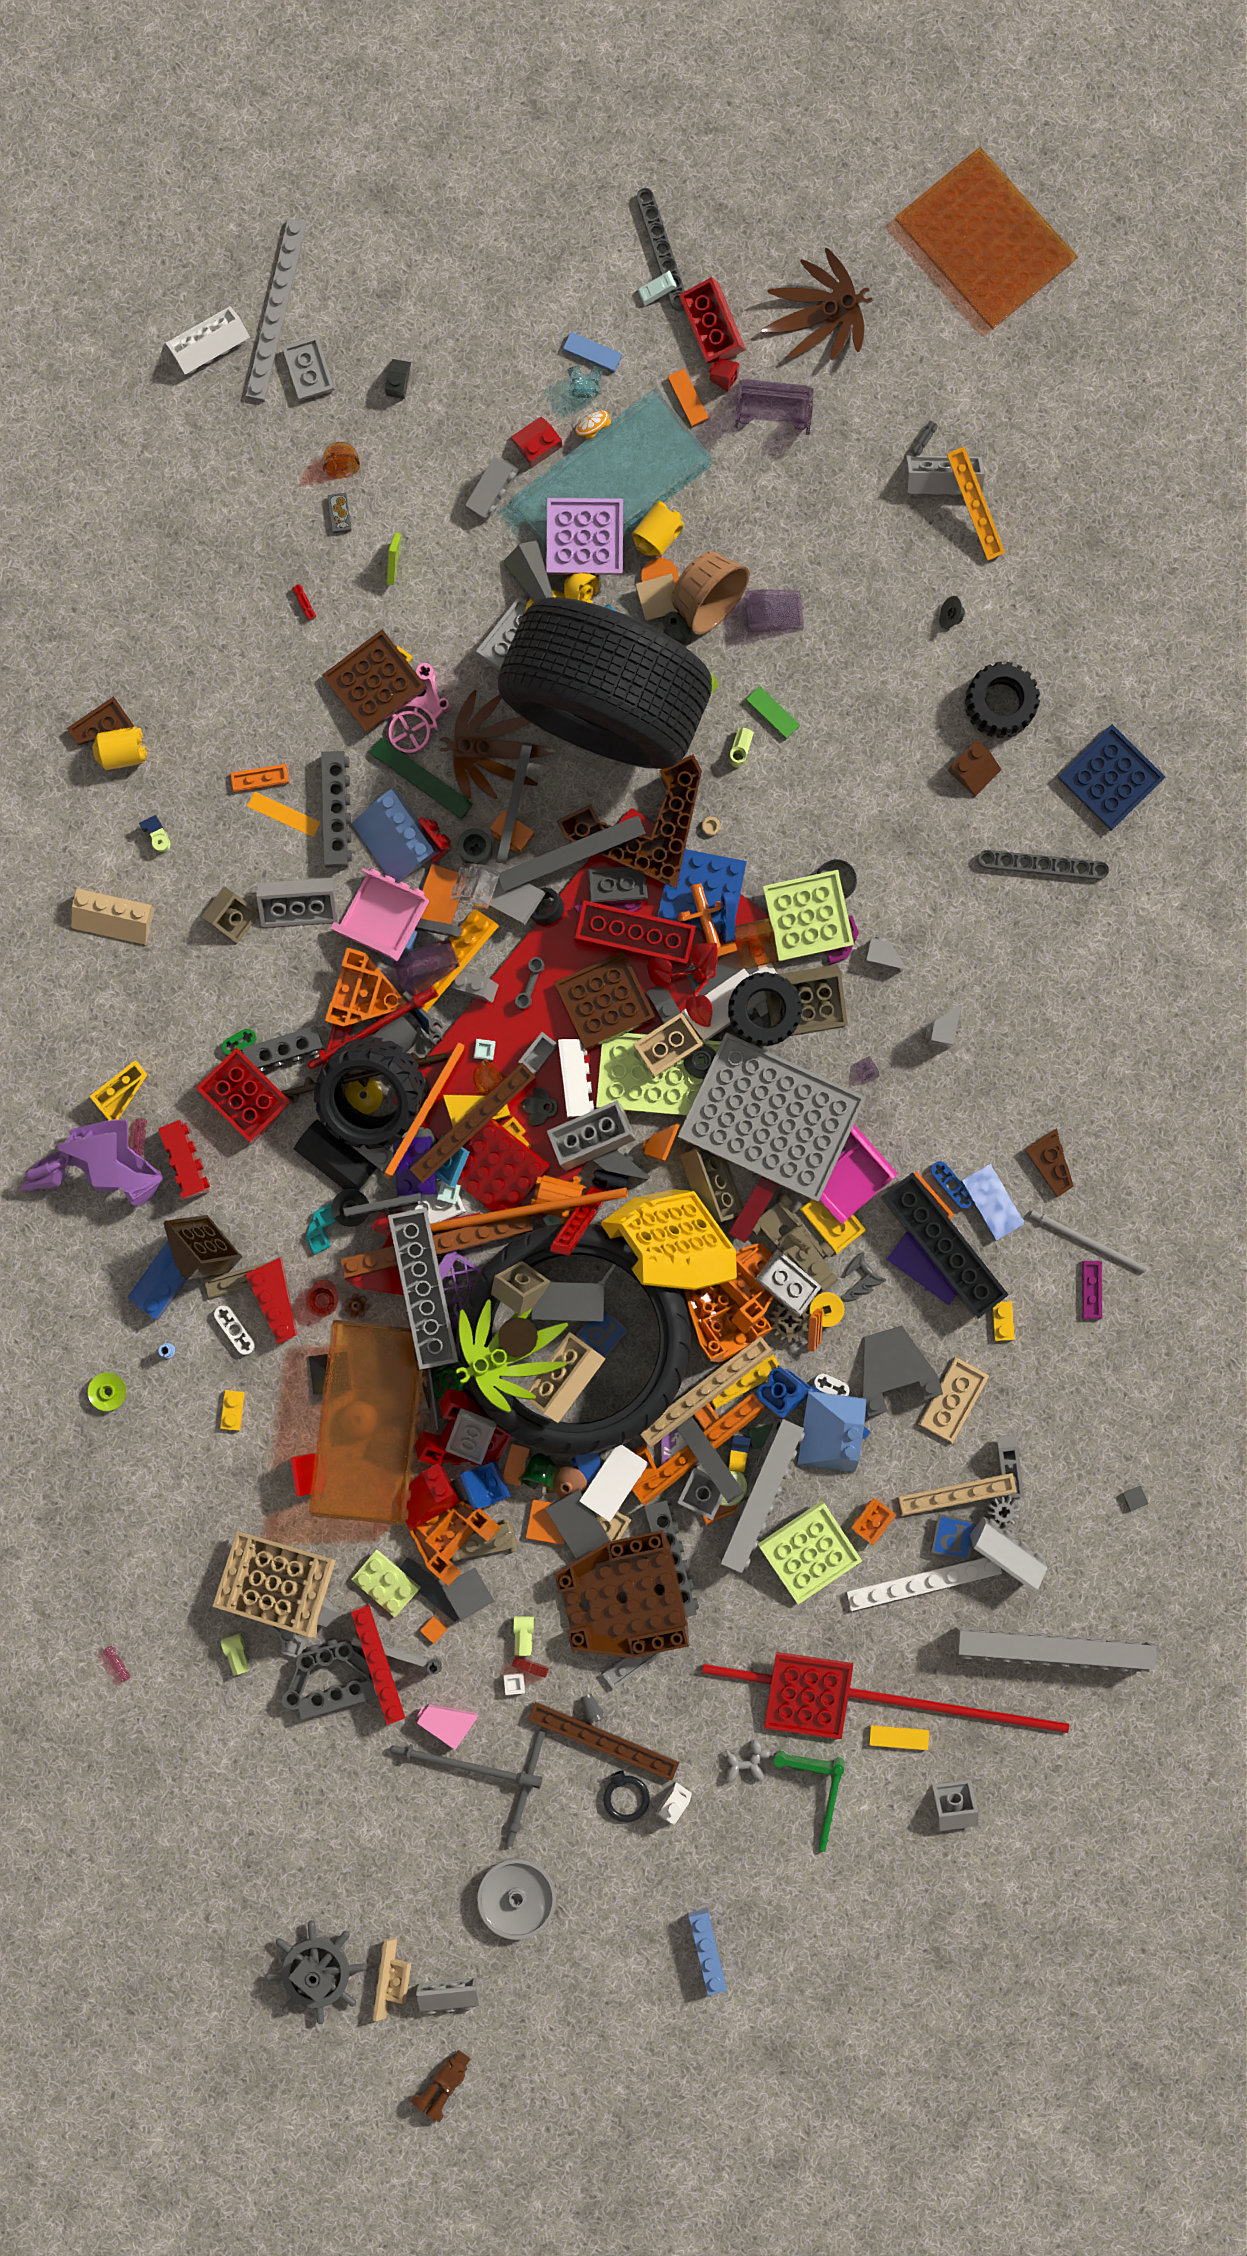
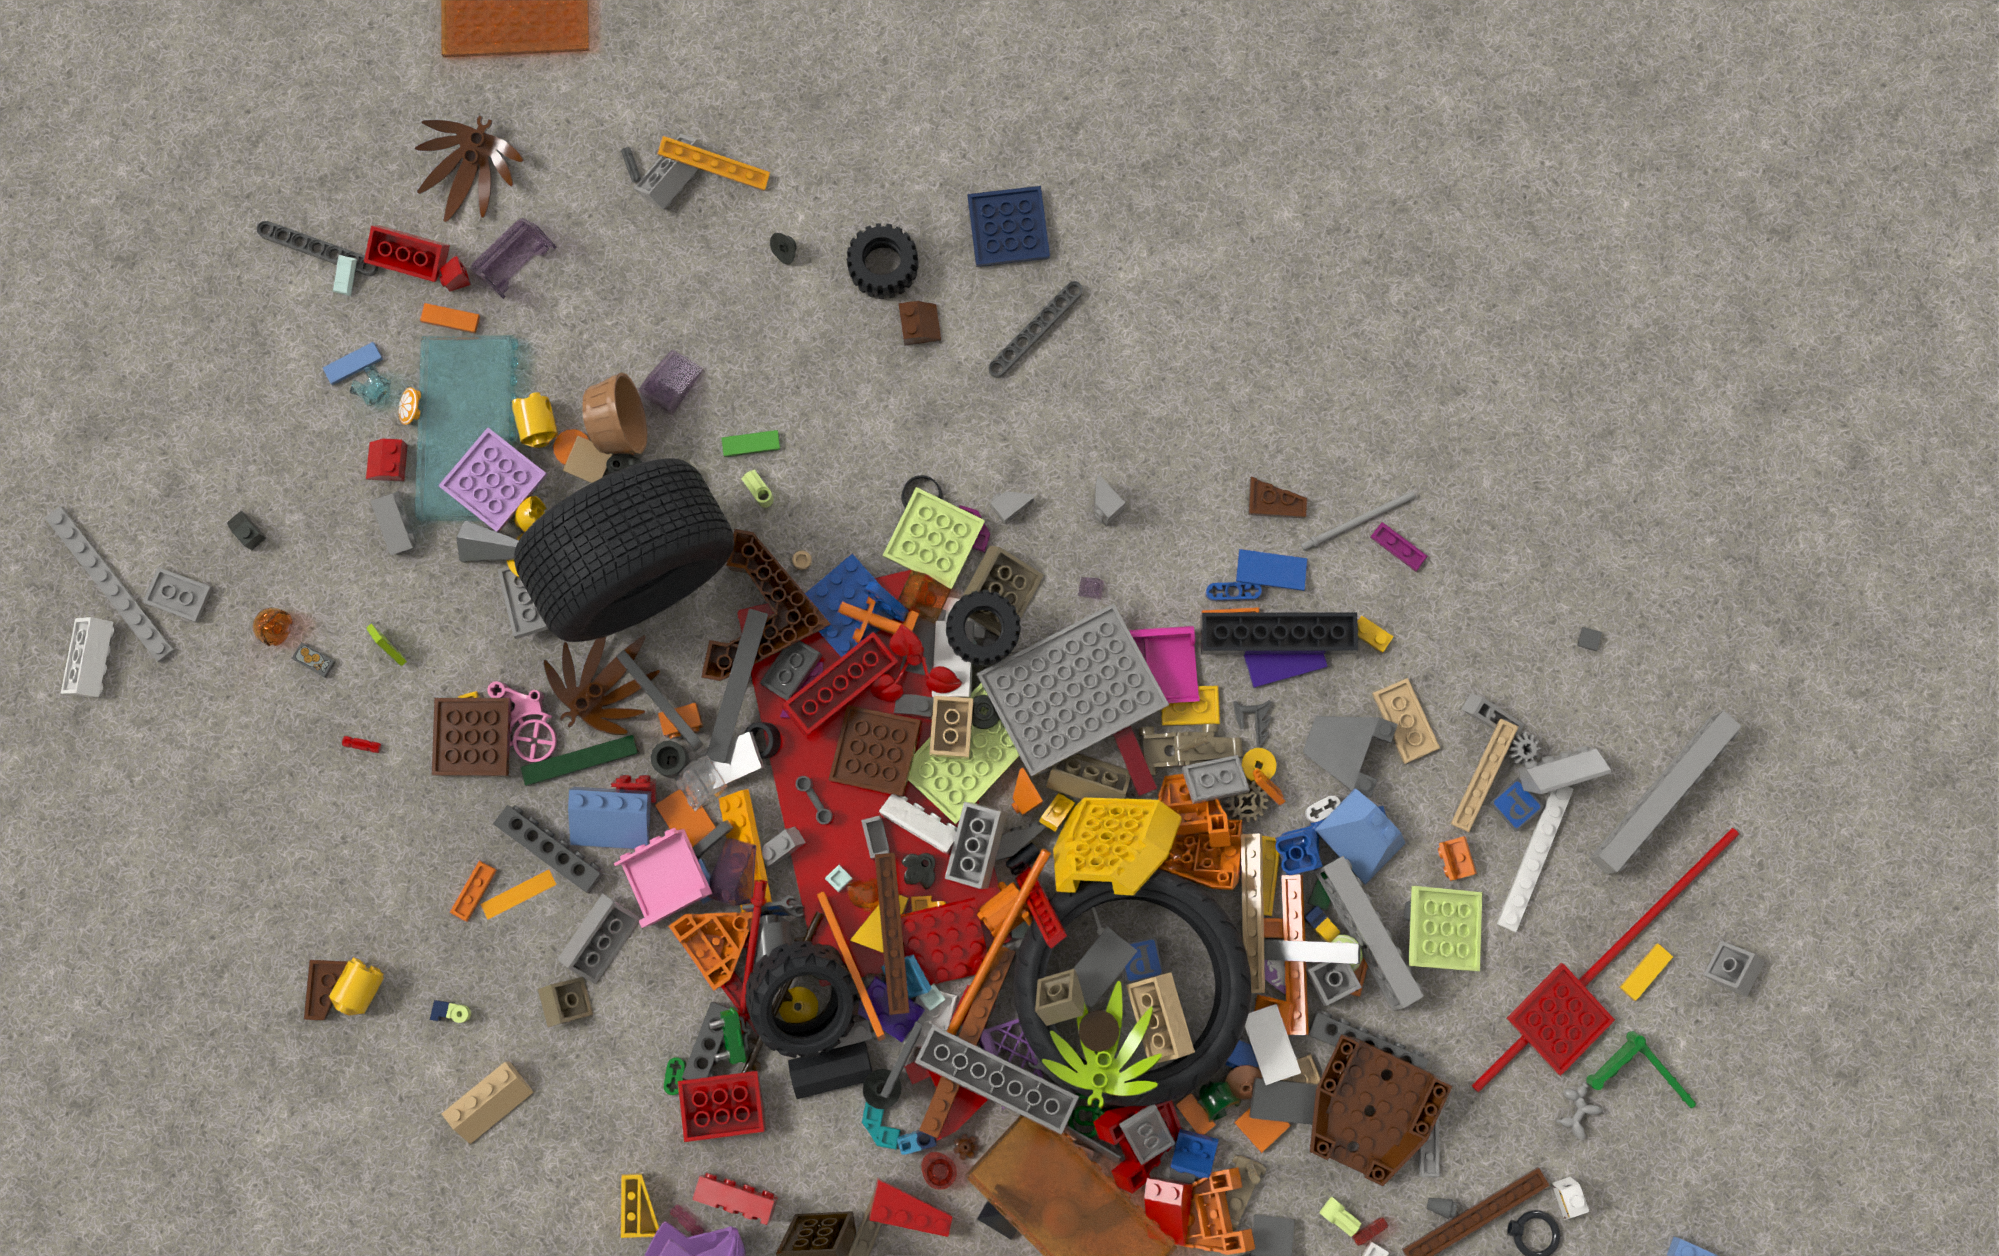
camera: 50 degrees left, 5 degrees down
none -> green piece [709,1007,750,1065]
none -> leg [897,1130,937,1155]
none -> yellow plate [1039,793,1075,832]

